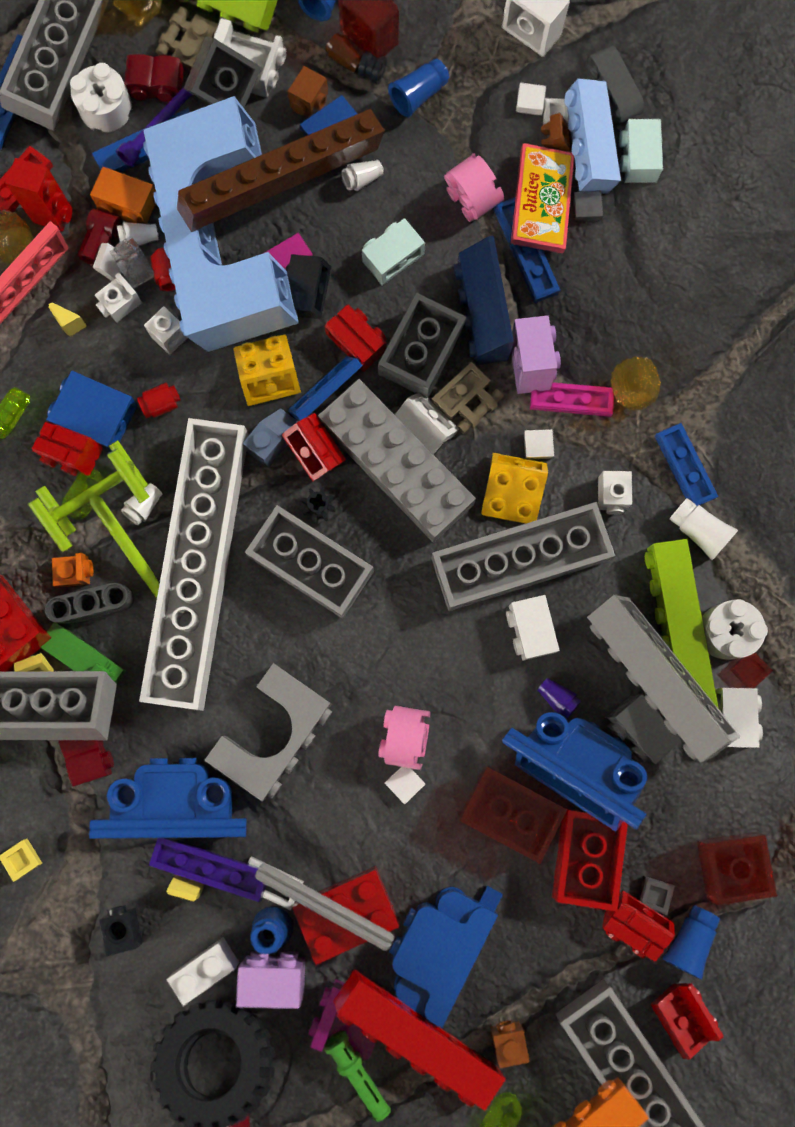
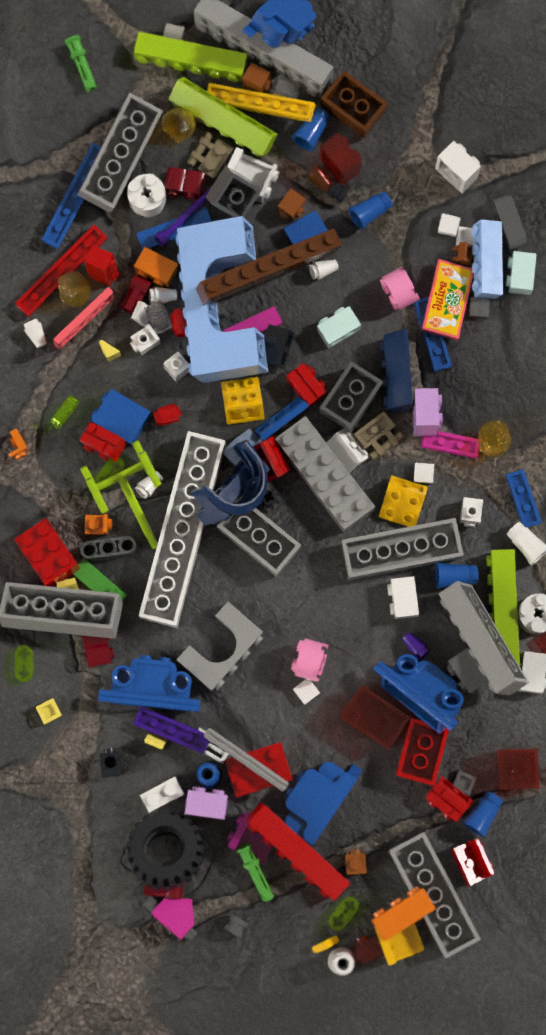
camera: 10 degrees right, 0 degrees up
none -> dark blue piece [191,440,270,525]
none -> blue plant [435,562,478,589]

